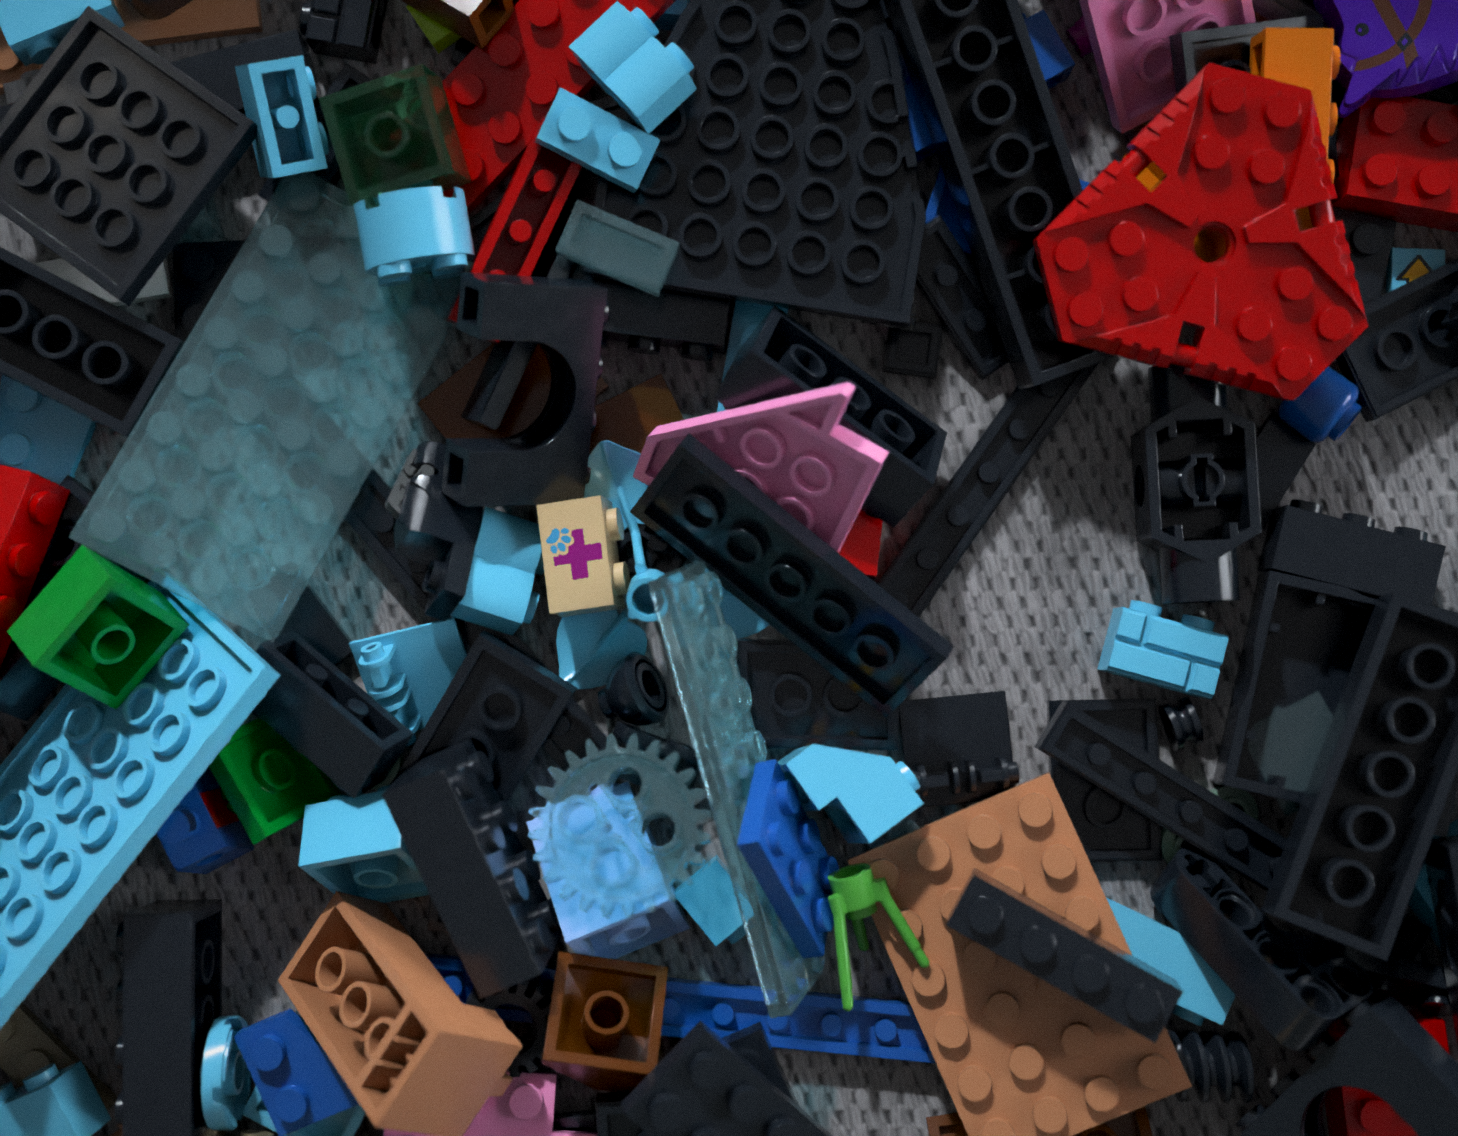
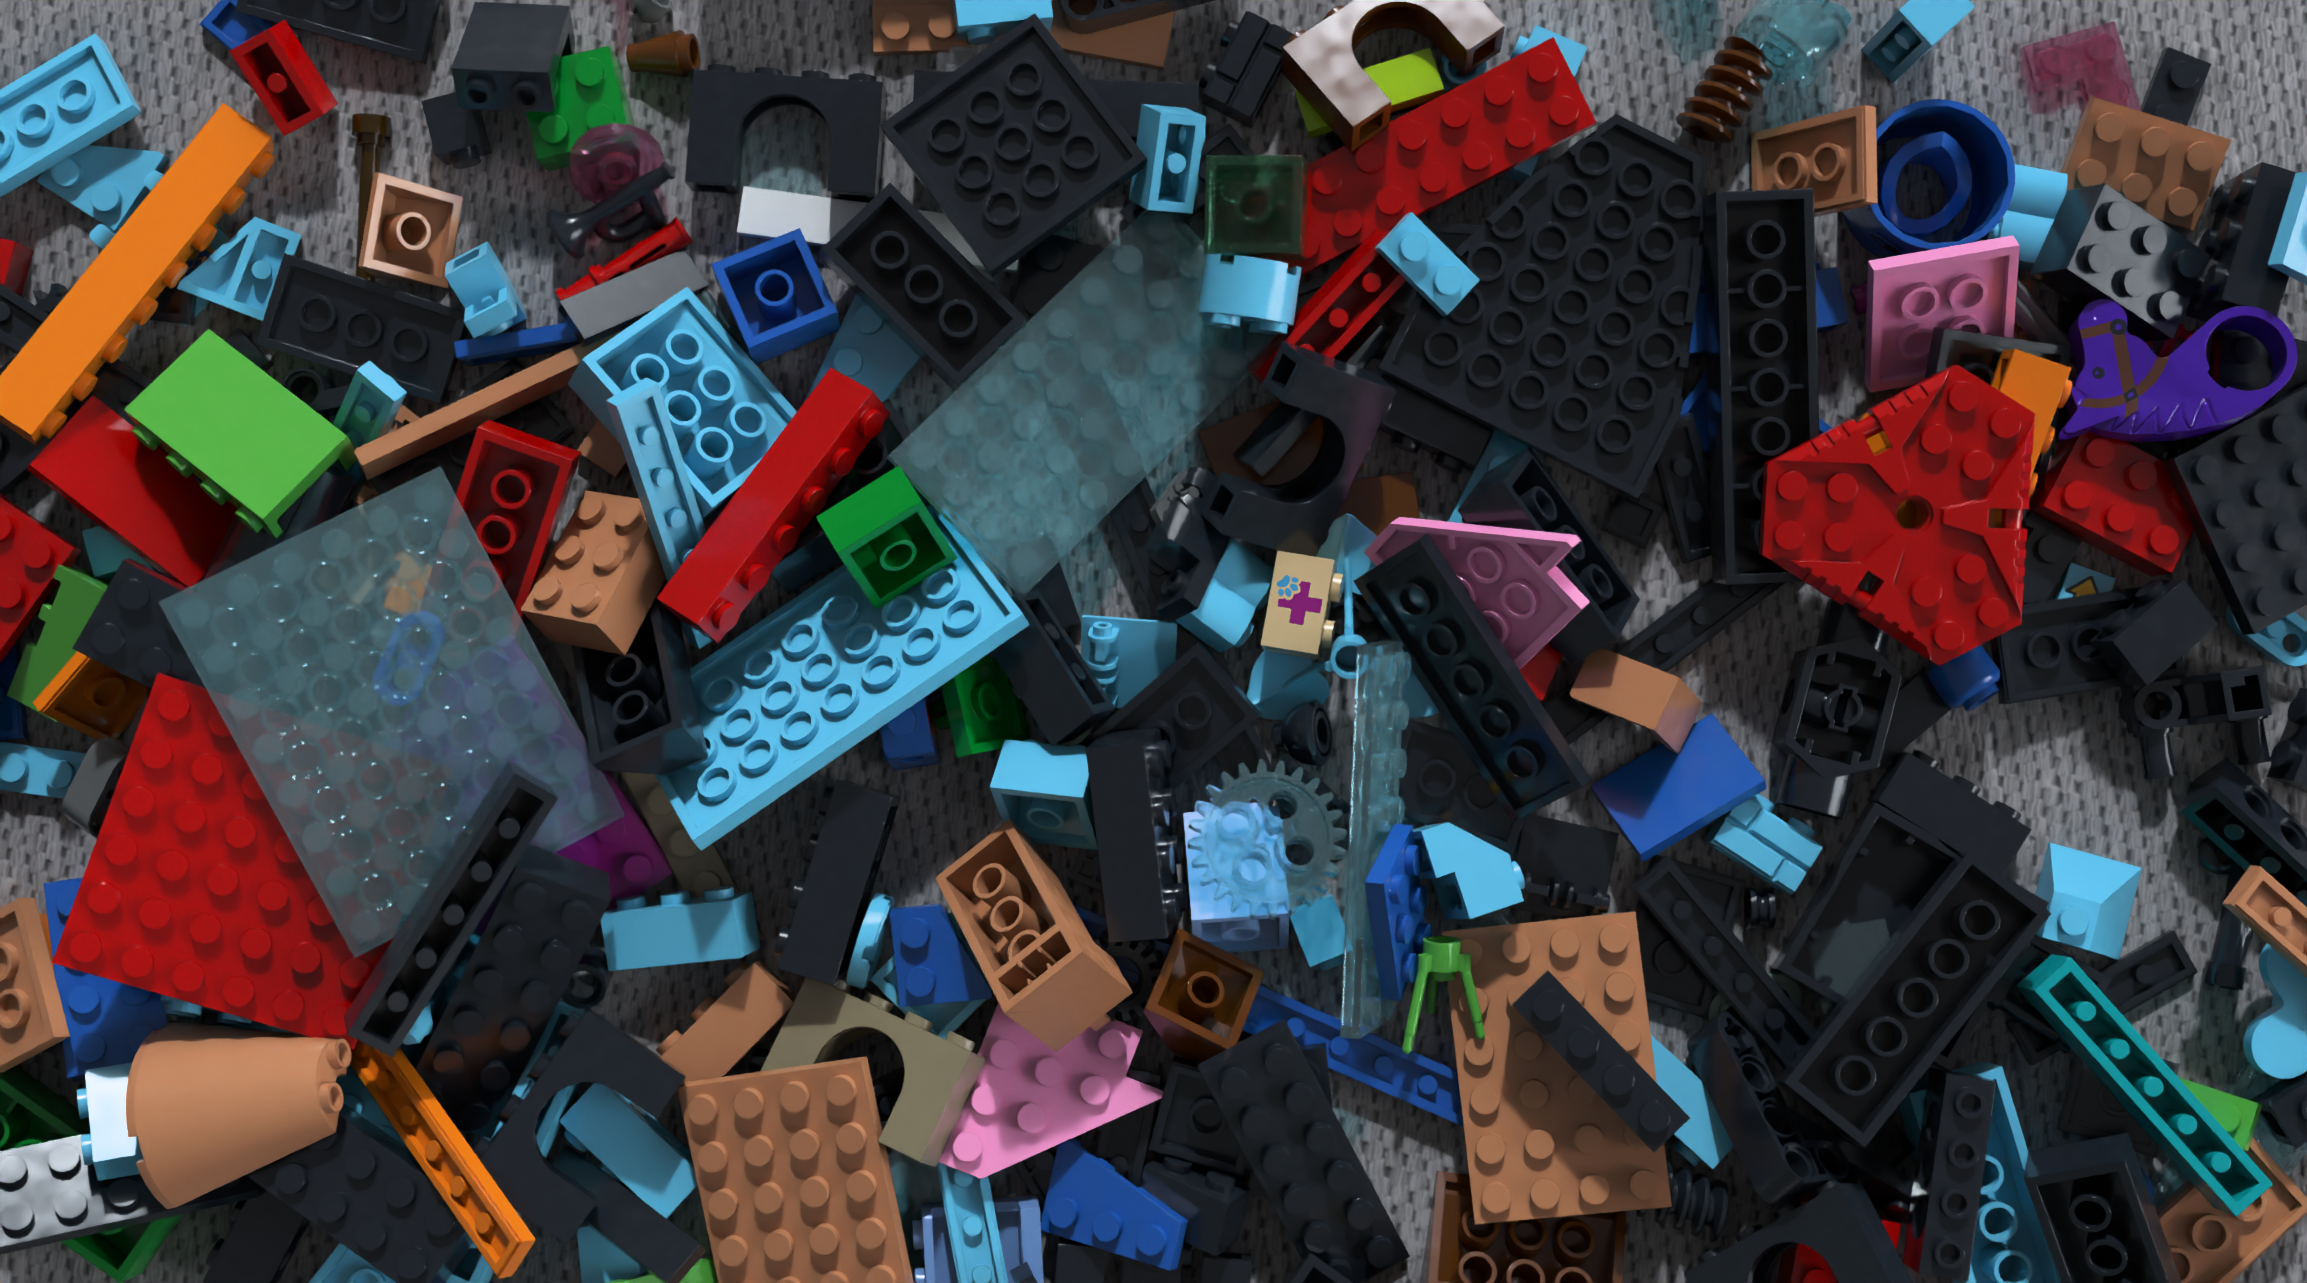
camera: 20 degrees right, 0 degrees up
clear light blue tile [555,200,680,297] -> none
medium azure brick [568,1,697,133] -> none
none -> nougat panel [1570,648,1702,754]
none -> blue tile [1590,713,1767,862]

